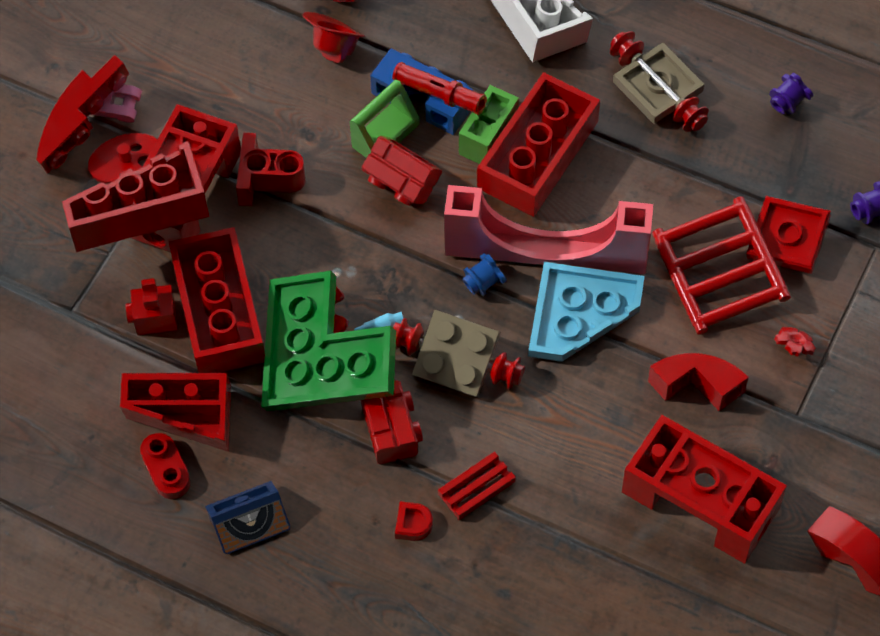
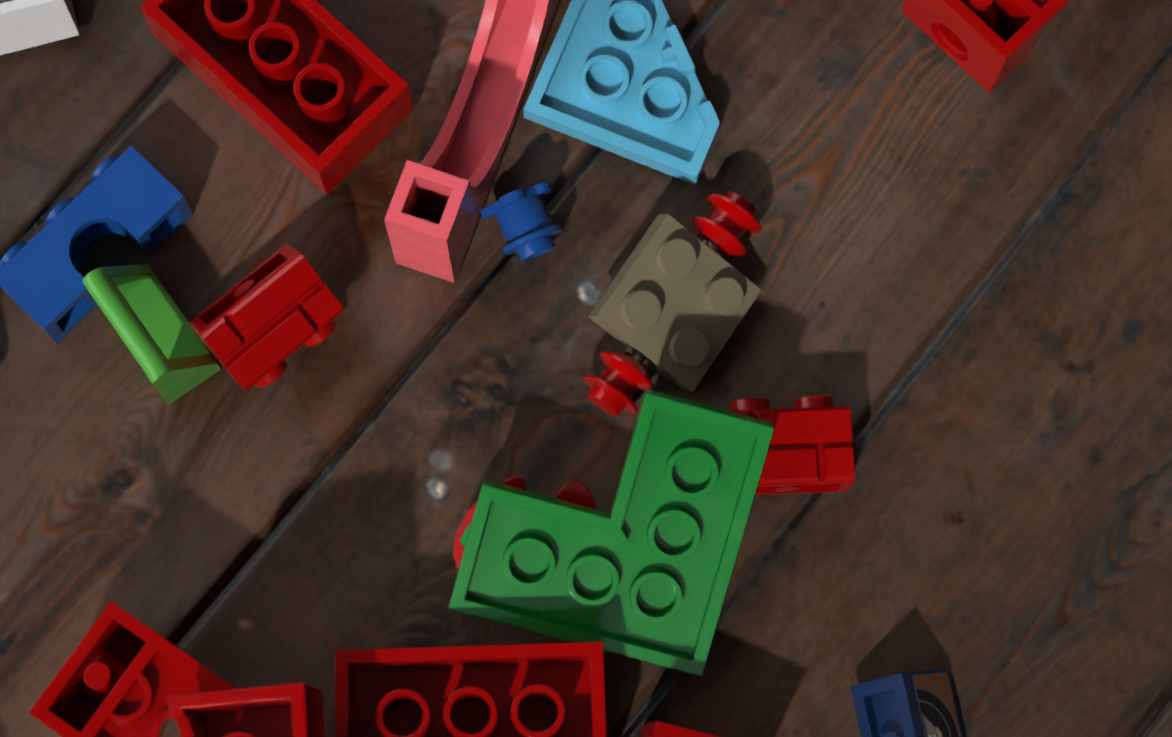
camera: 80 degrees left, 15 degrees up
red tile [236,132,306,206] -> none
medium azure piece [354,312,404,330] -> none
red pin [392,62,487,115] -> none
red tile [395,501,433,541] -> none
red tile [438,451,516,520] -> none
bright green brick [459,85,519,164] -> none

